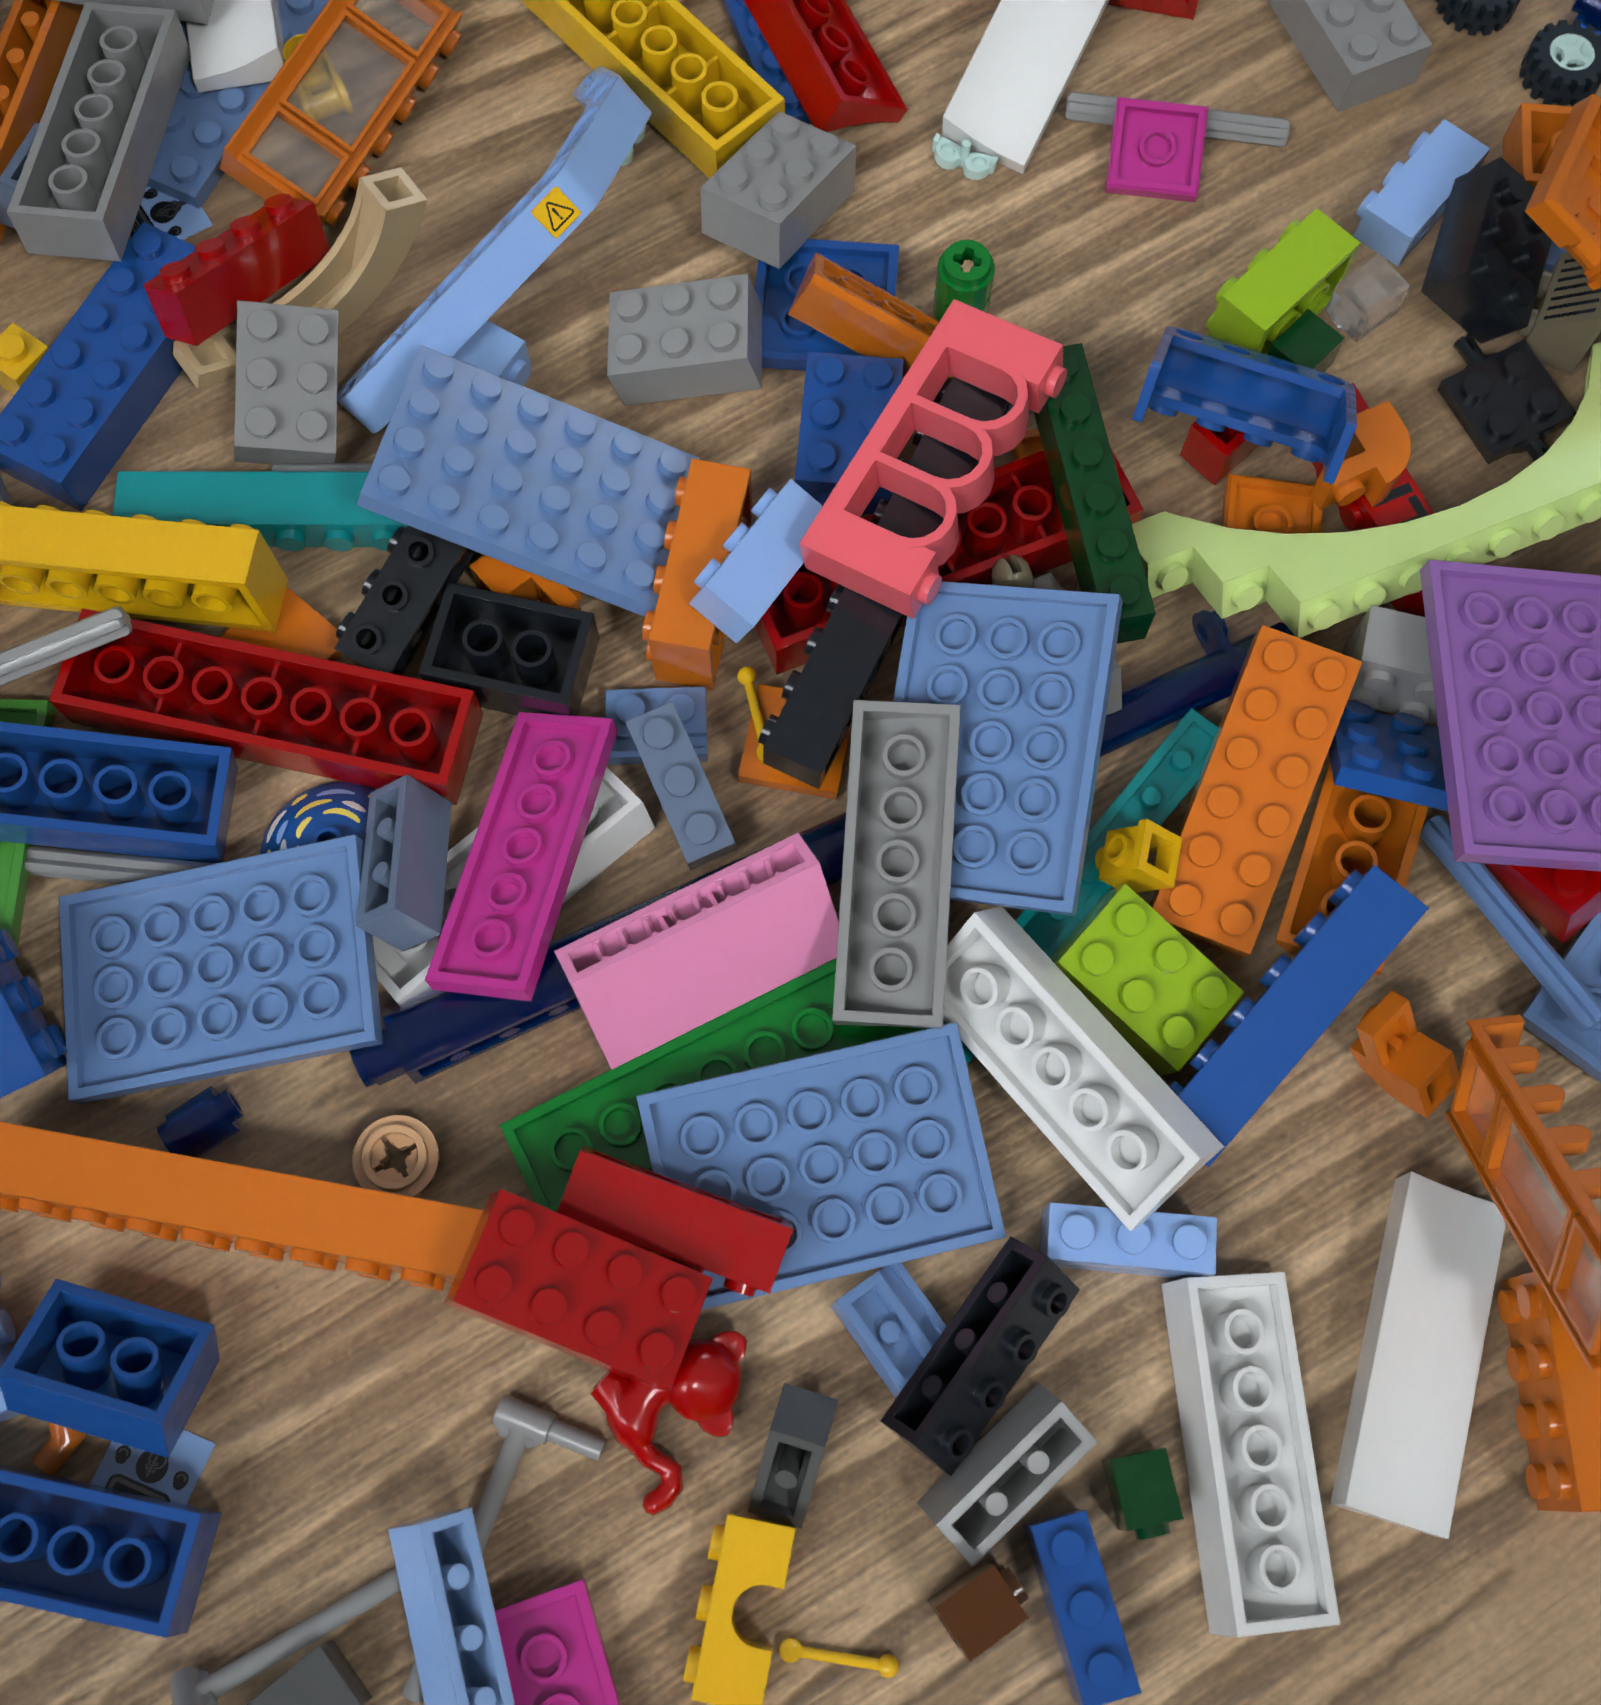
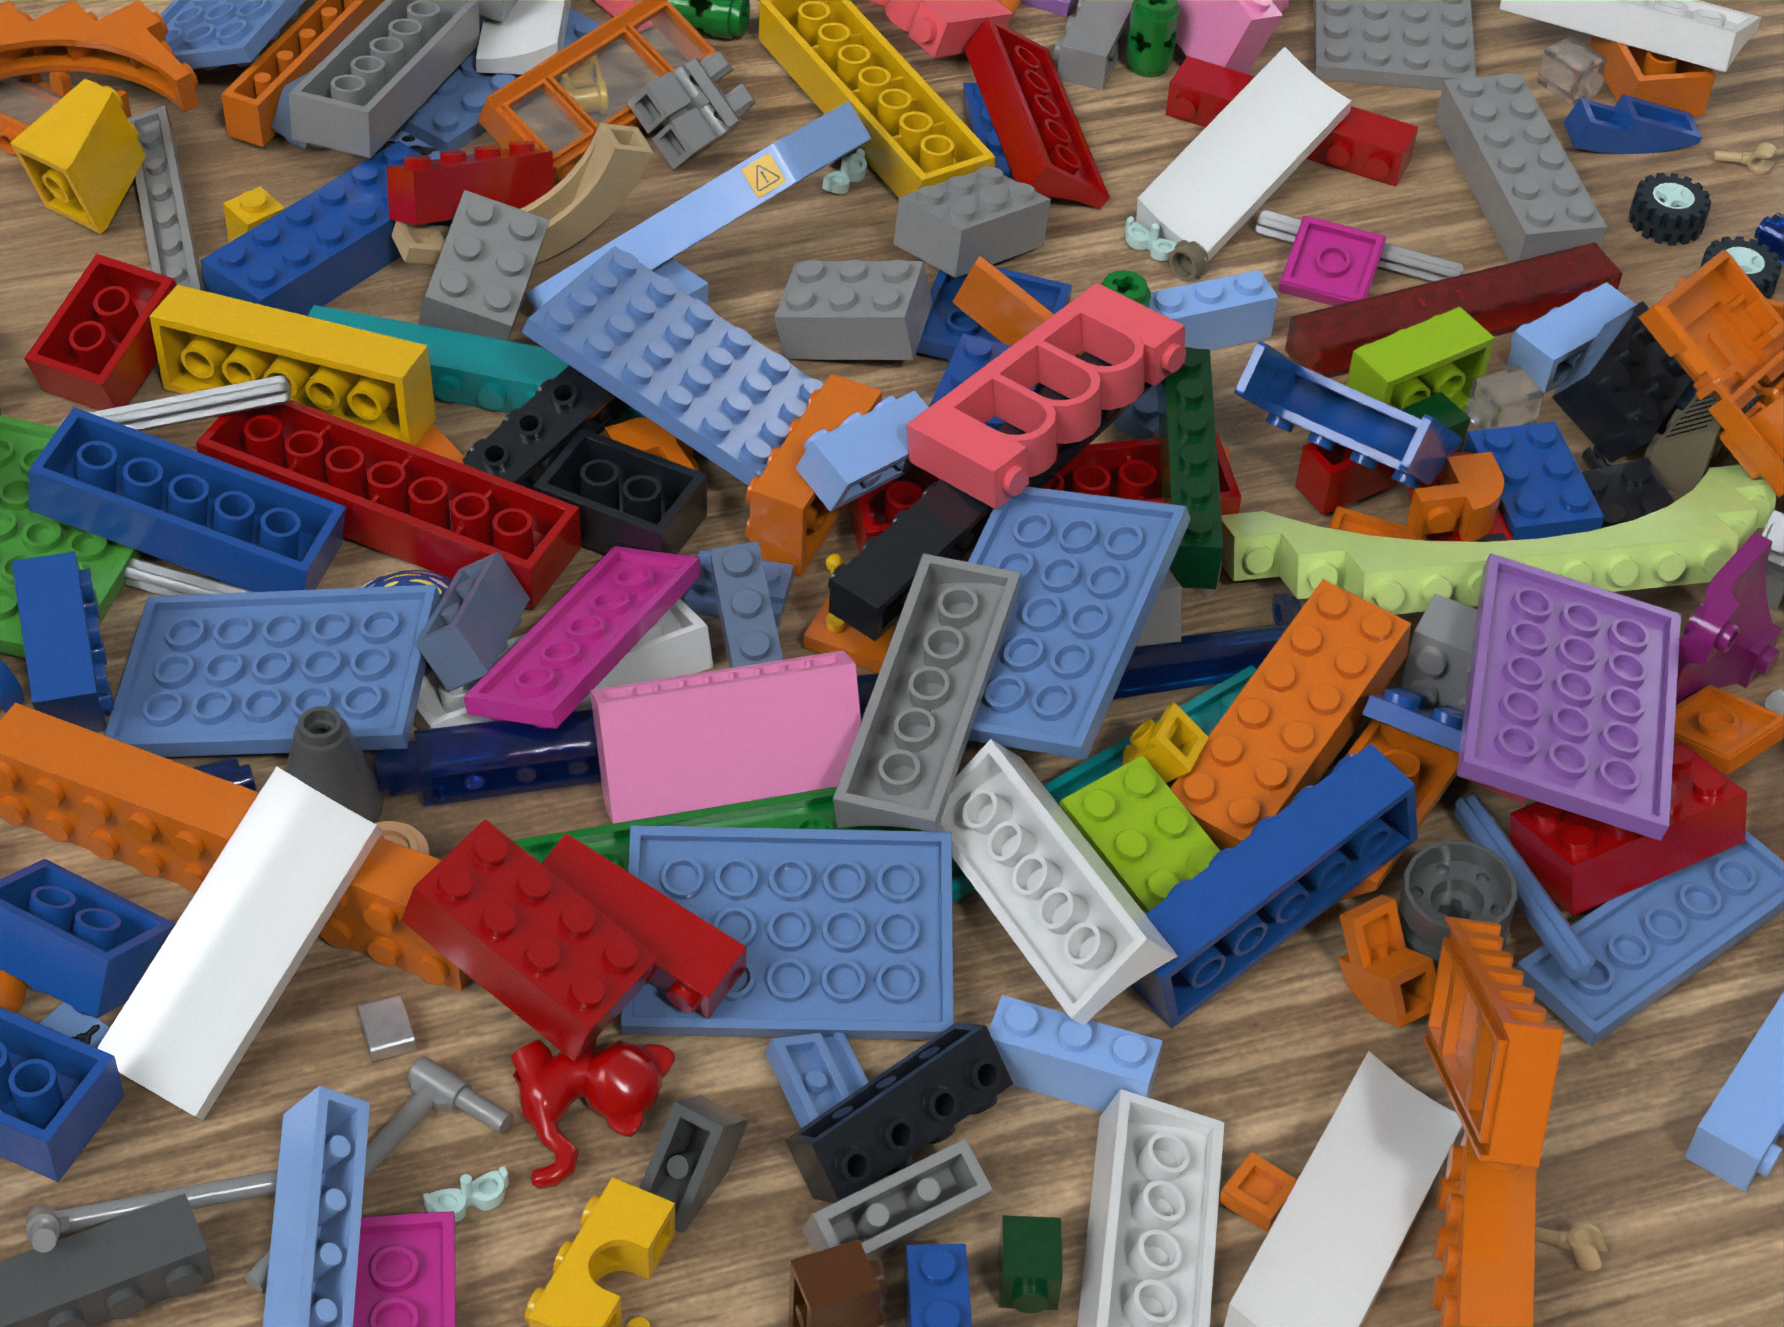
camera: 10 degrees right, 25 degrees down
none -> white arch [98,766,383,1121]
none -> dark grey cone [285,706,384,823]
none -> flat silver piece [357,994,416,1062]
none -> light aqua piece [423,1166,509,1222]
none -> light grey hips [626,51,756,170]
none -> light blue brick [1149,270,1278,350]
none -> dark tan plate [1169,240,1209,281]
none -> orange plate [1219,1151,1298,1232]
none -> clear red brick [1285,242,1623,378]
none -> dark grey wheel [1397,840,1517,974]
none -> blue brick [1463,421,1604,540]

